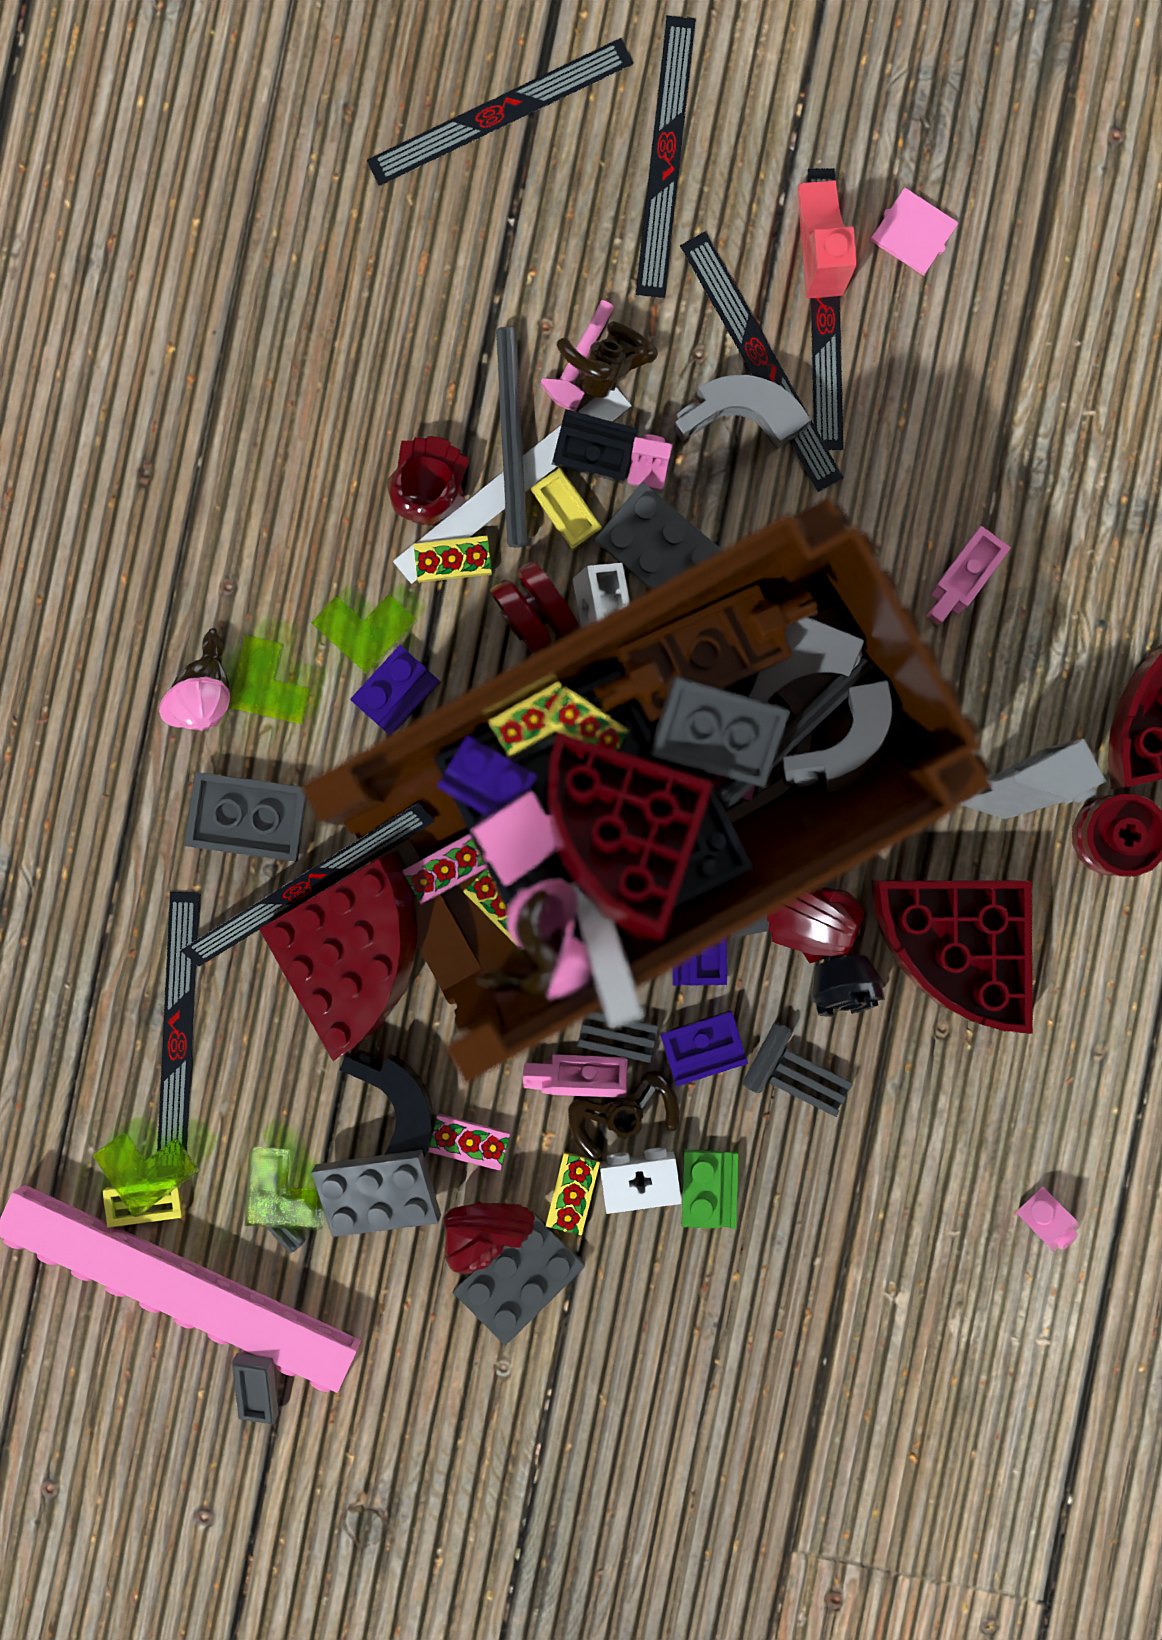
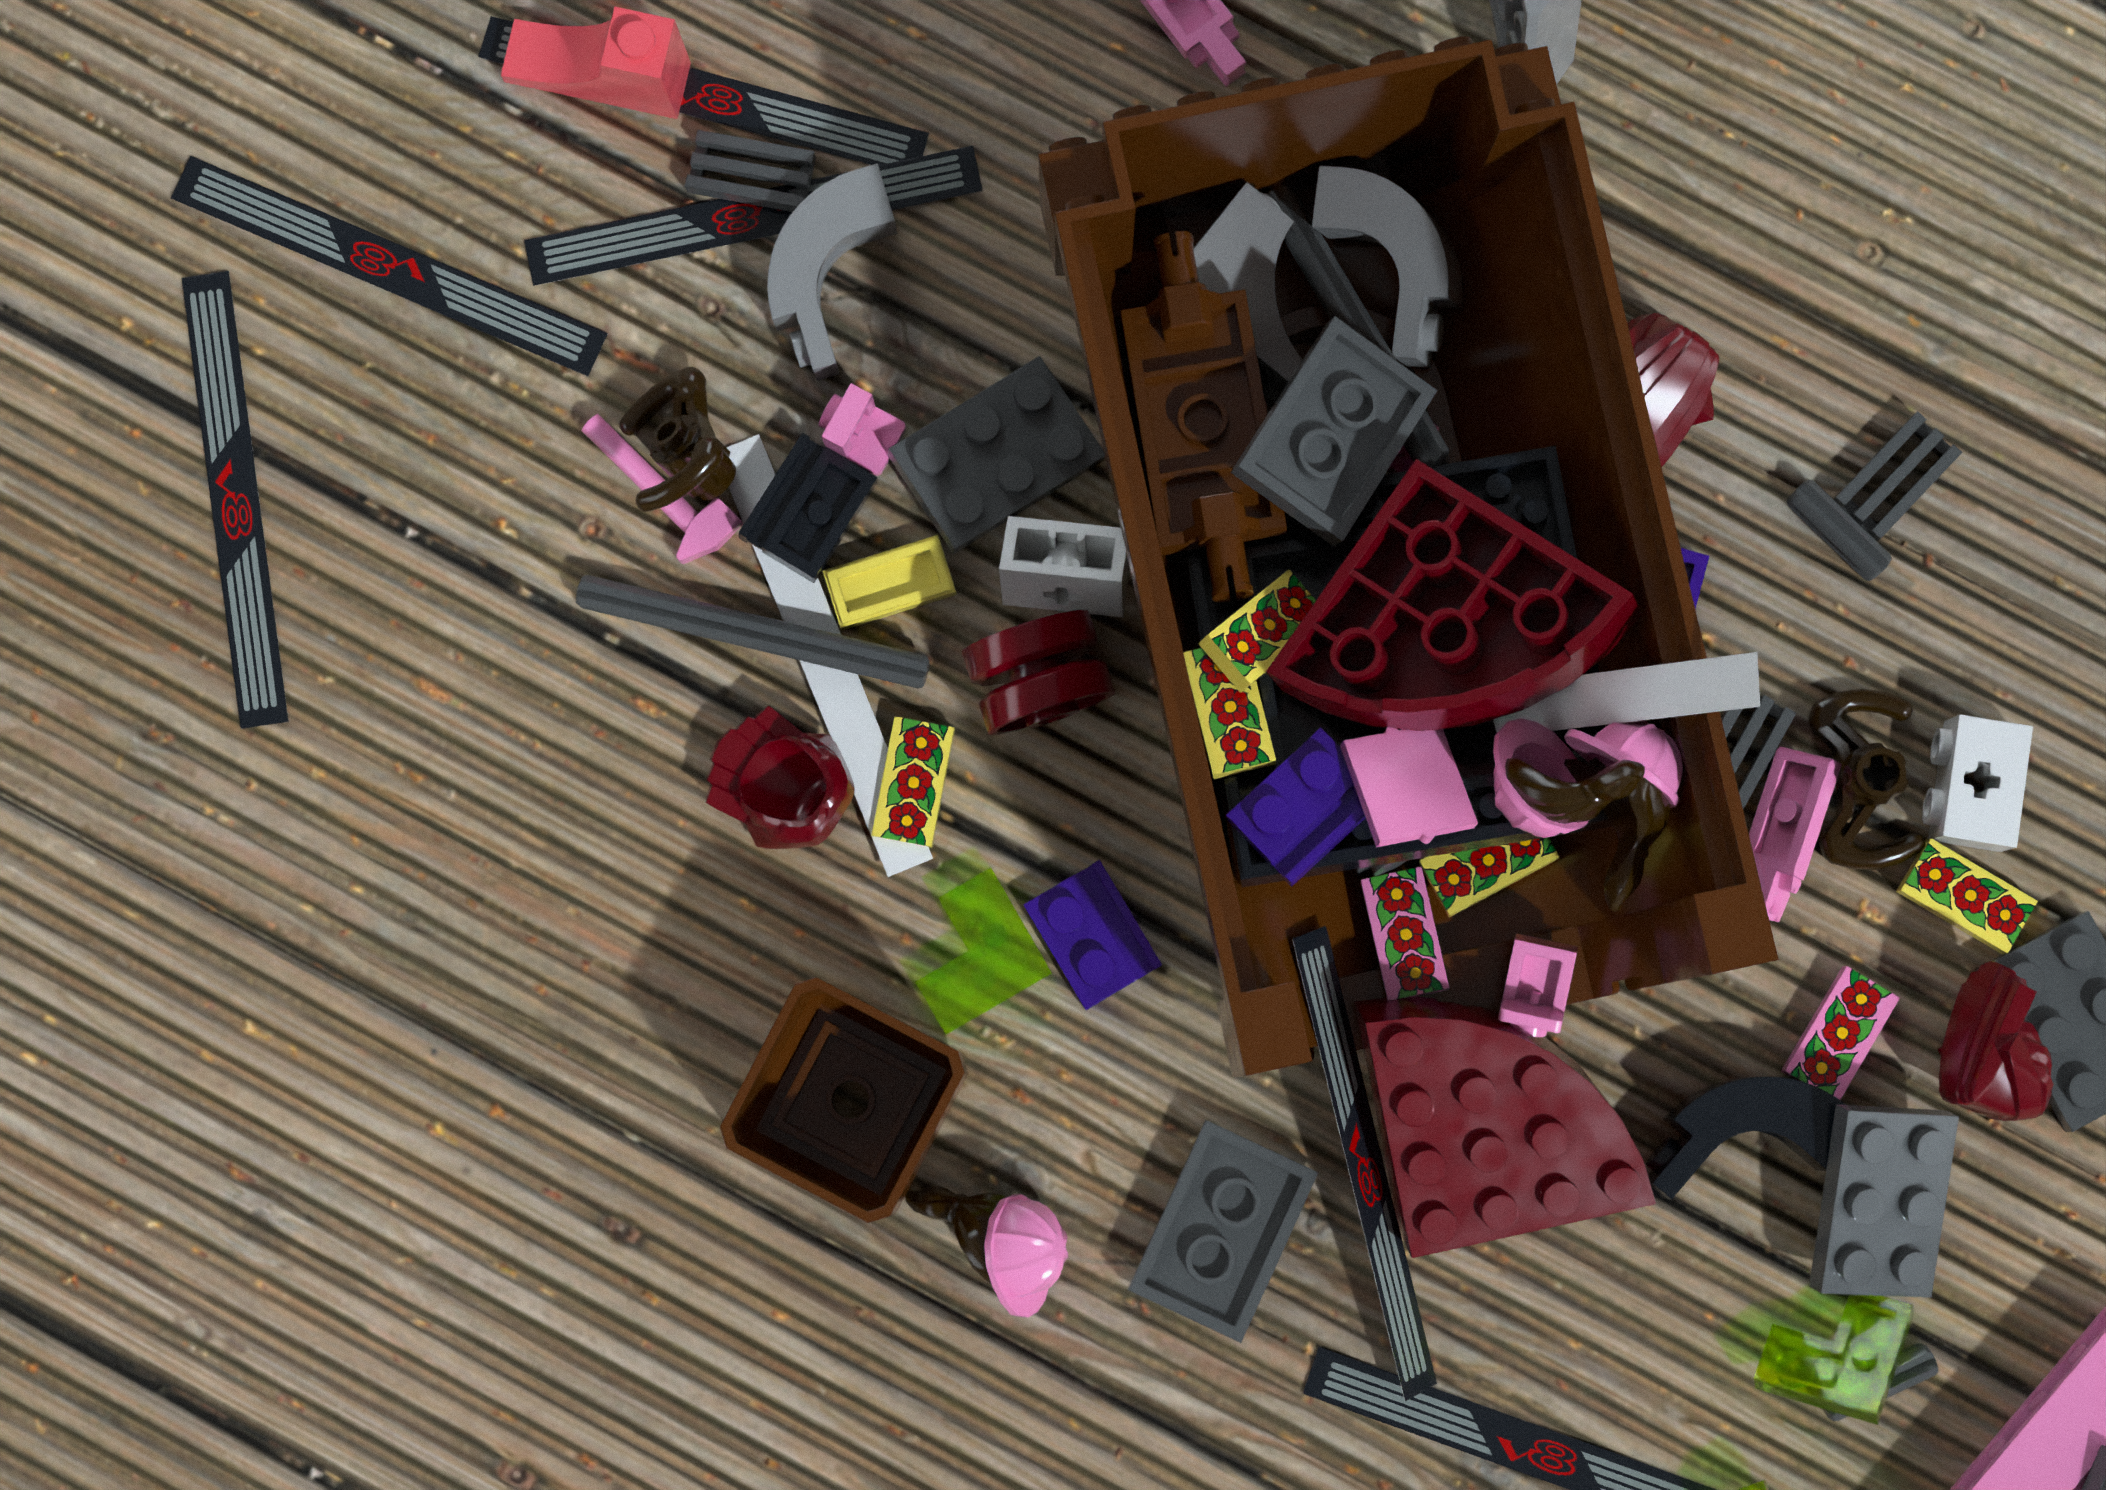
camera: 75 degrees left, 5 degrees down
clear neon green plate [228,635,312,725] -> none
dark purple plate [660,1010,748,1086] -> none
bright green plate [681,1149,739,1229] -> none
black cone [811,953,885,1017] -> none
dark red brick [871,880,1033,1034] -> none
none -> dark grey tile [685,130,816,212]
none -> reddish brown plate [720,977,968,1223]
none -> bright pink bracket [1498,934,1578,1037]

